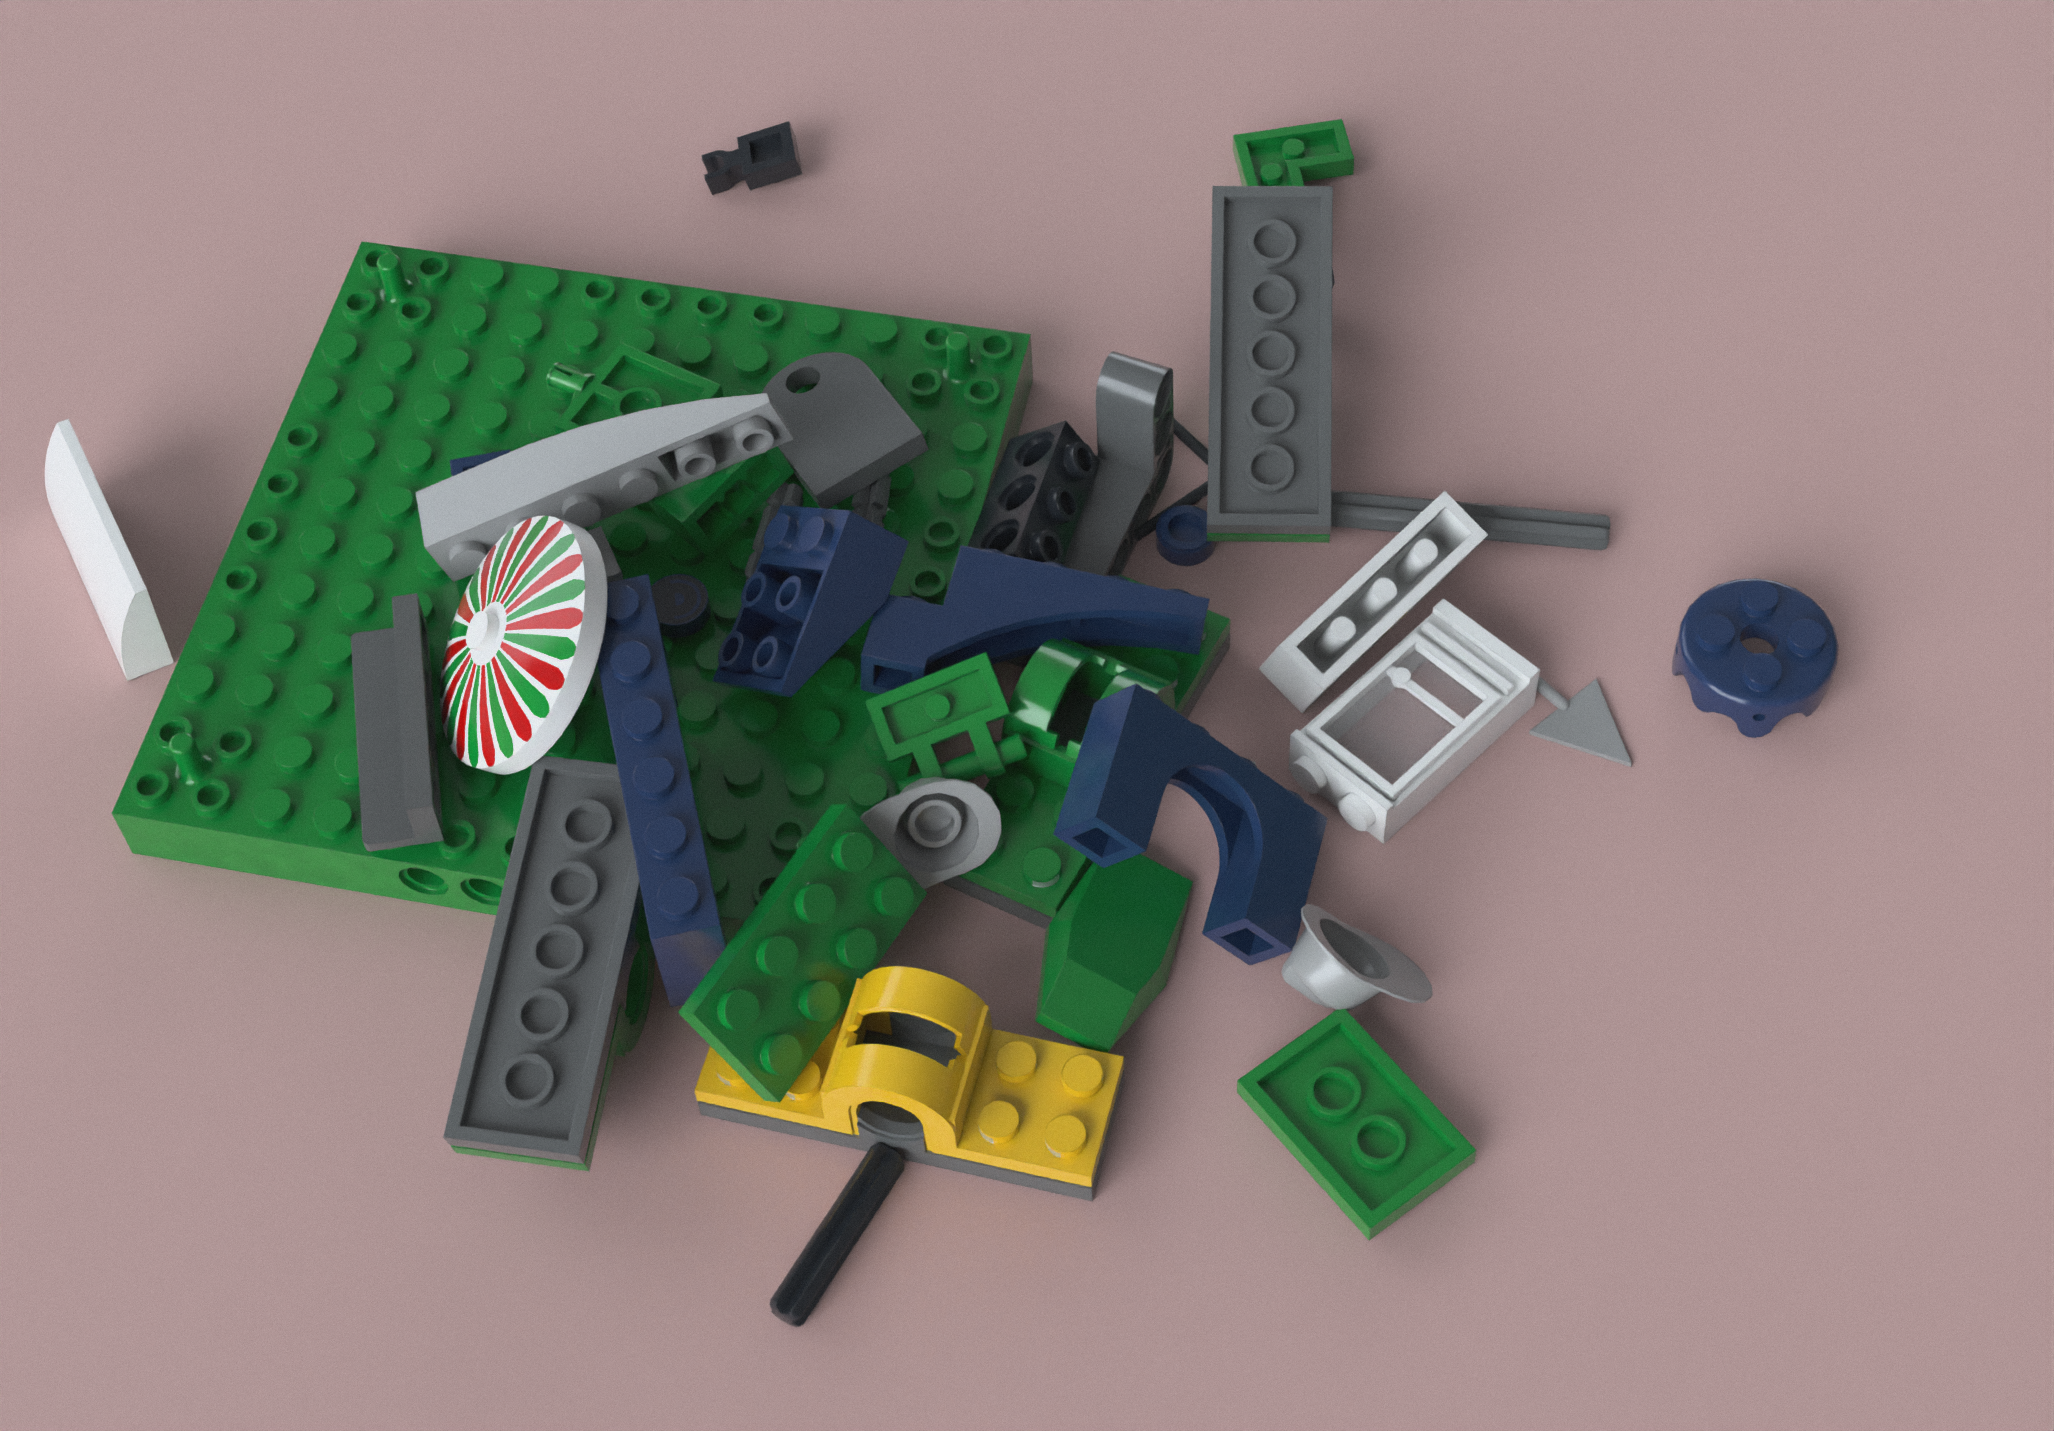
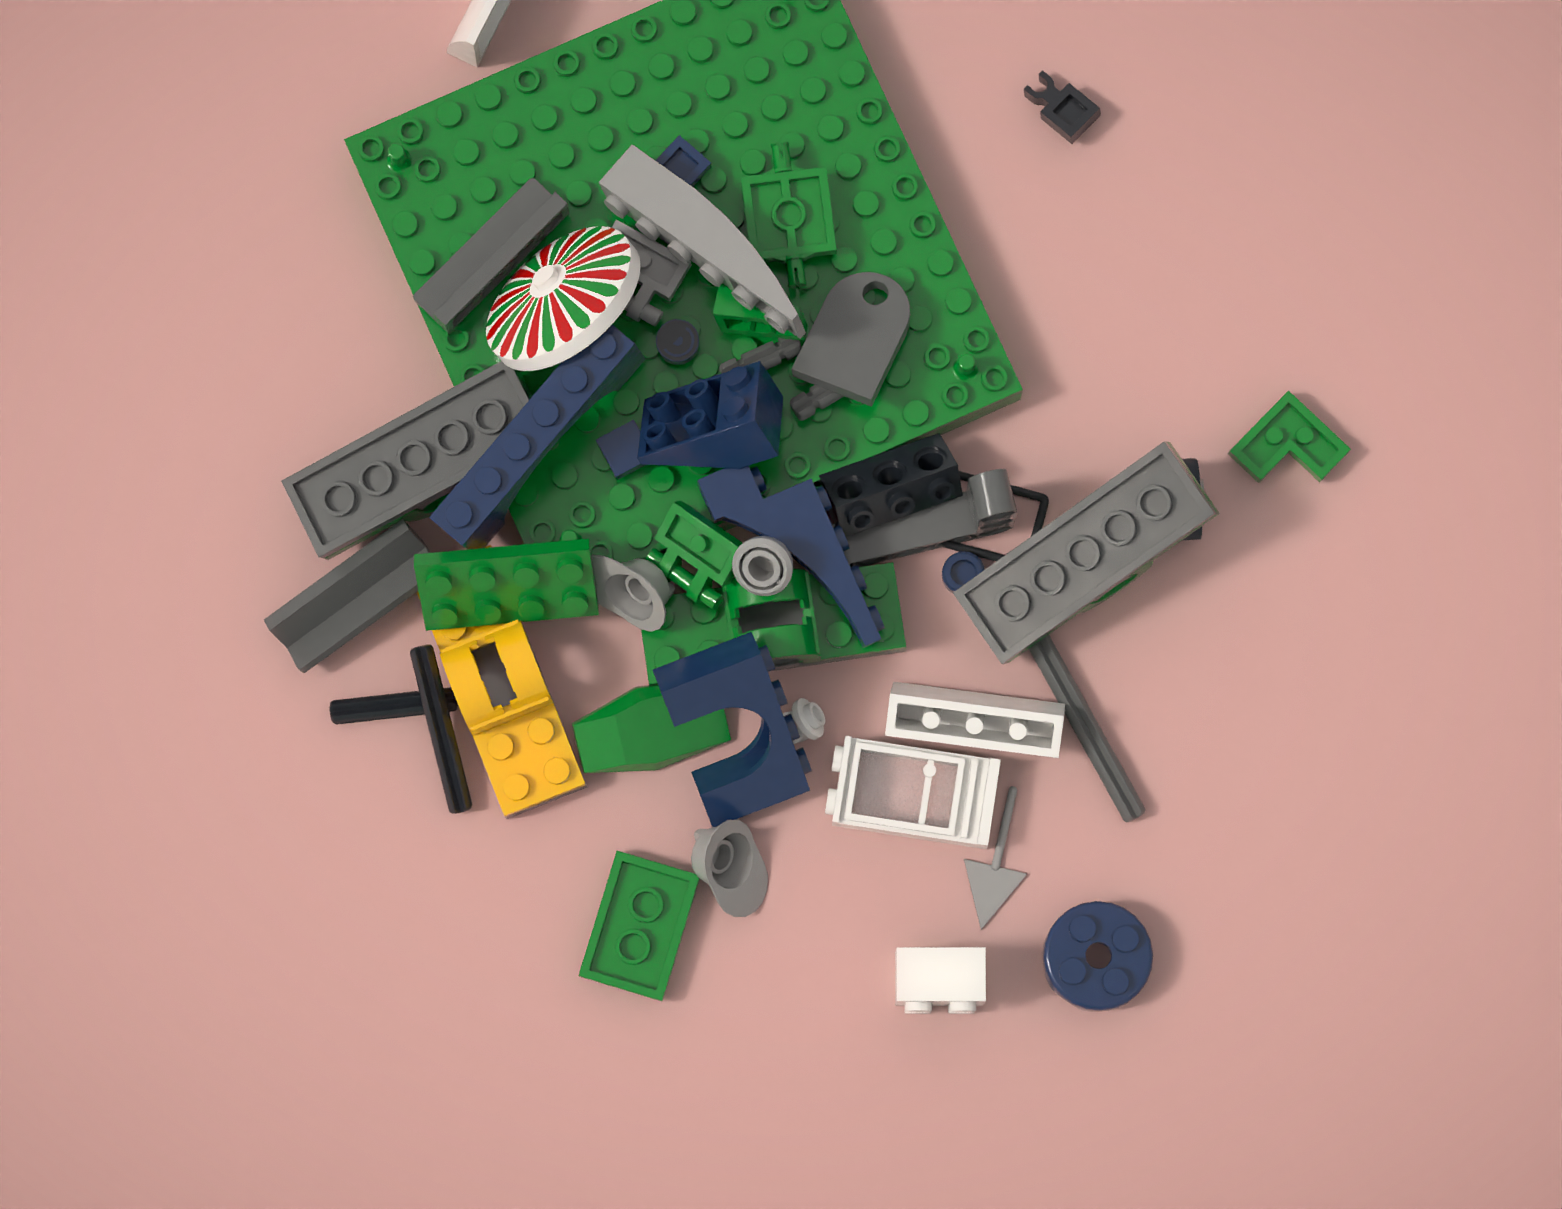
camera: 55 degrees right, 25 degrees up
none -> dark grey panel [264,519,430,673]
none -> black axle [410,644,472,814]
none -> dark blue tile [596,419,647,480]
none -> light grey brick [732,536,793,596]
none -> white brick [895,947,986,1014]

